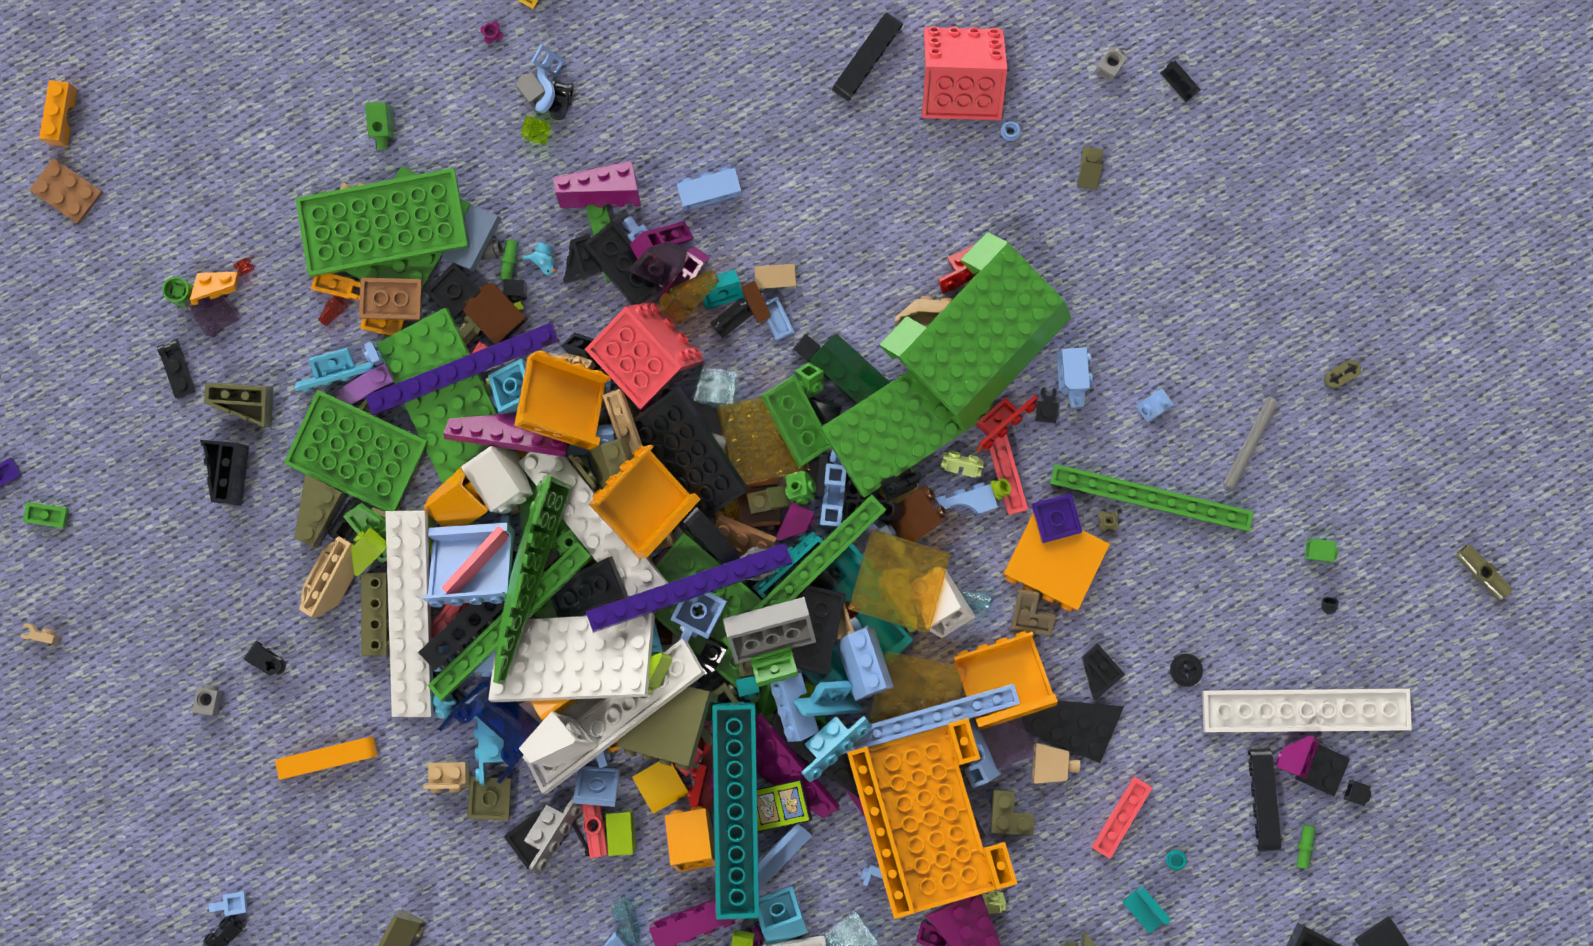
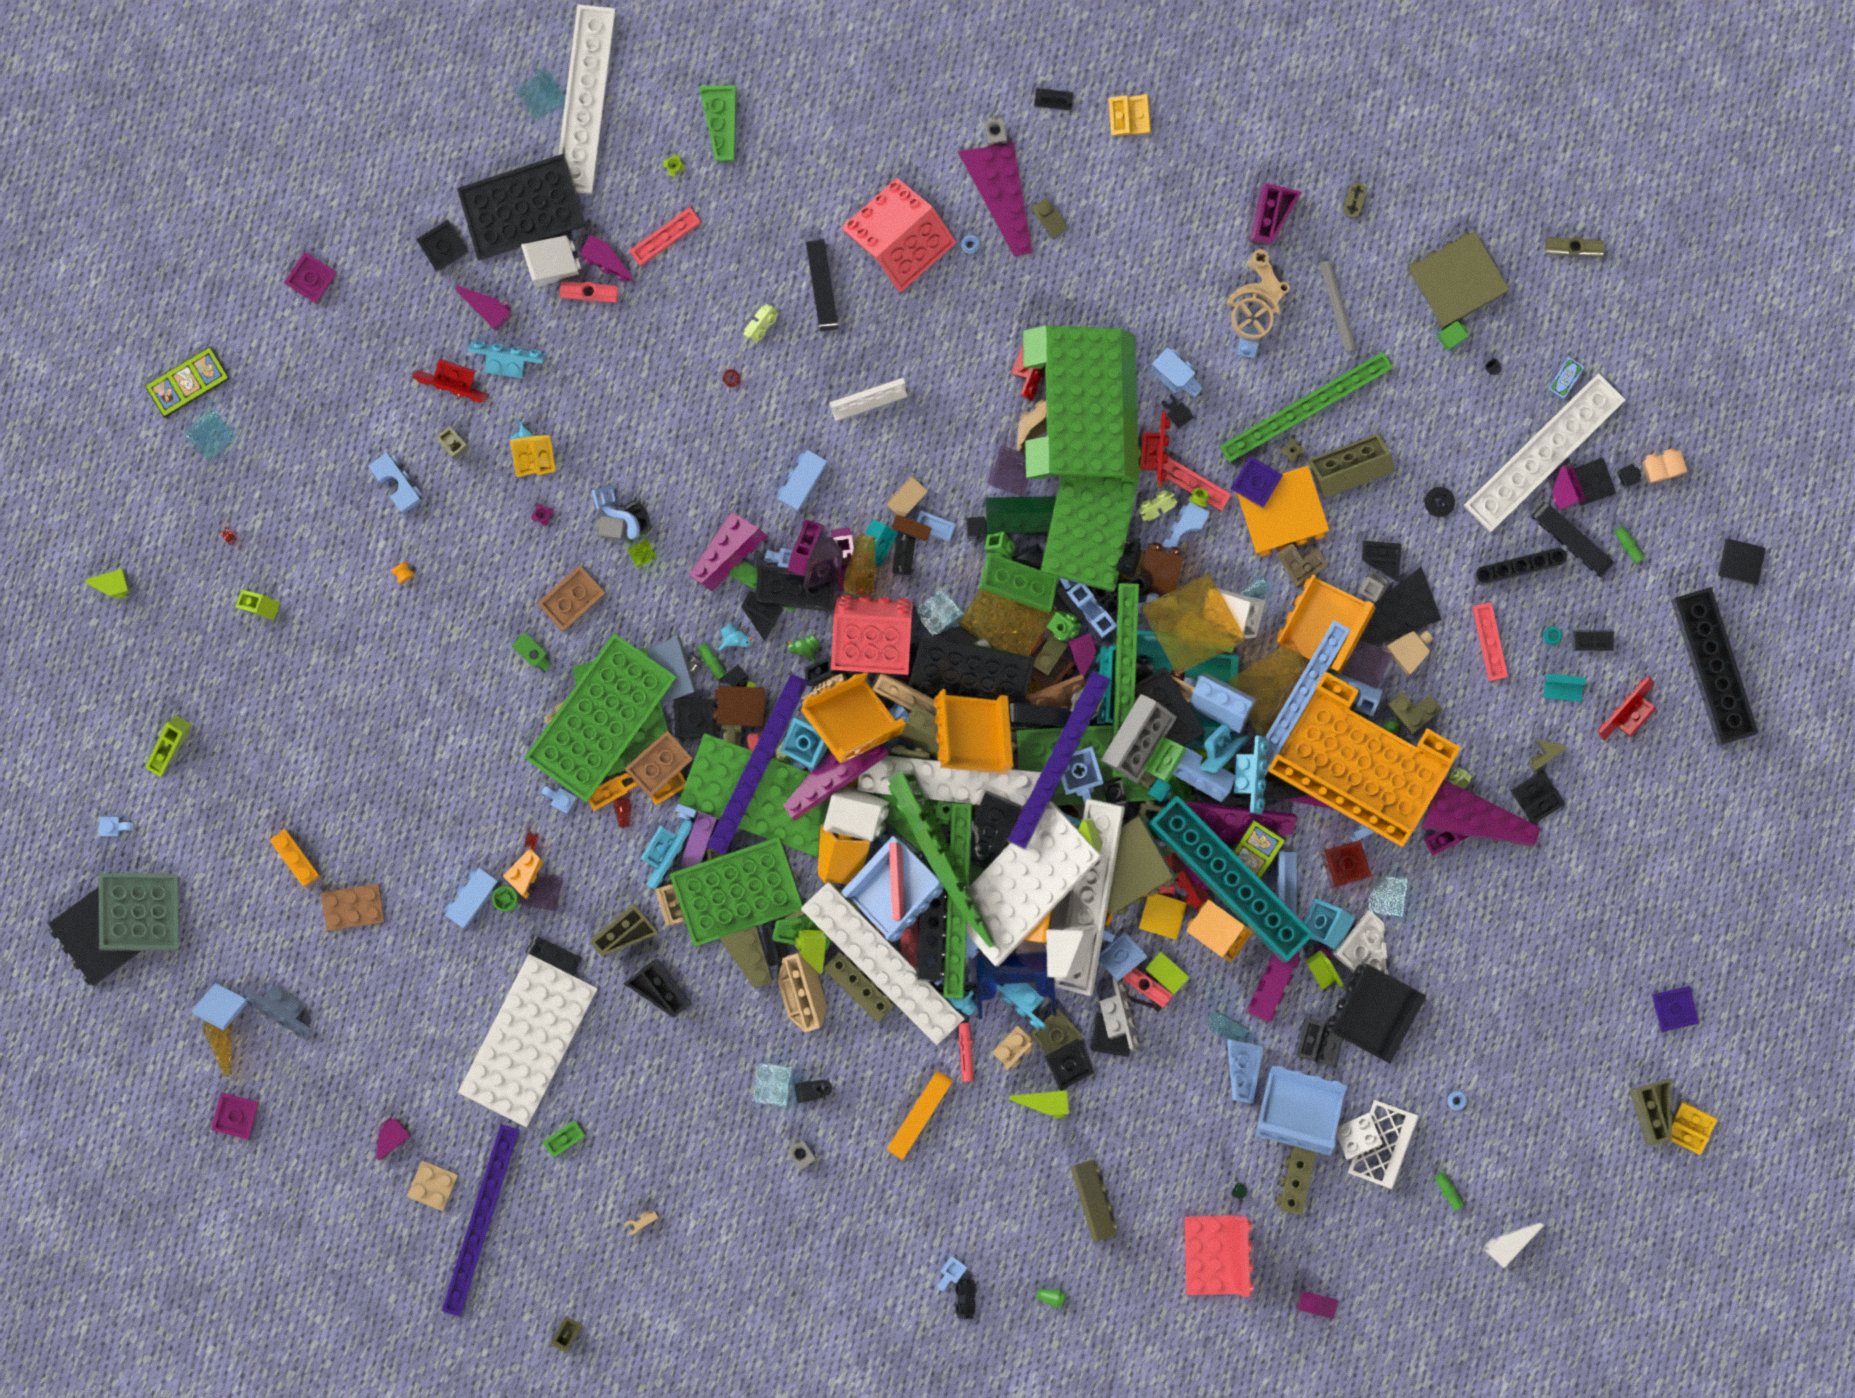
camera: 45 degrees left, 0 degrees up
none -> light blue brick [445,868,499,929]
none -> white plate [458,954,597,1127]
none -> medium nougat plate [537,565,606,632]
none -> light blue plate [541,786,577,814]
none -> tan hinge [655,884,685,927]
none -> clear red bush [723,369,740,387]
none -> yellowish green hinge [744,304,779,344]
none -> clear light blue hinge [752,1063,792,1106]
none -> bright green animal [788,634,821,664]
none -> white fence [829,378,908,421]
none -> magenta wing [958,142,1033,257]
none -> coral pin [958,1023,974,1082]
none -> clear purple bracket [988,445,1030,497]
none -> lime slope [1009,1091,1069,1119]
none -> black plate [1044,1039,1094,1091]
none -> yellow slope [1109,95,1152,136]
none -> tan piece [1226,249,1290,340]
none -> magenta wedge [1249,183,1302,246]
none -> olive slope [1307,433,1395,498]
none -> clear red slope [1320,840,1372,889]
none -> light grey brick [1359,572,1390,602]
none -> bright green plate [1382,718,1400,734]
none -> olive panel [1407,231,1509,330]
none -> black beam [1474,548,1567,585]
none -> light blue tile [1548,357,1584,400]
none -> black hinge [1572,630,1614,651]
none -> light nougat brick [1642,448,1688,484]

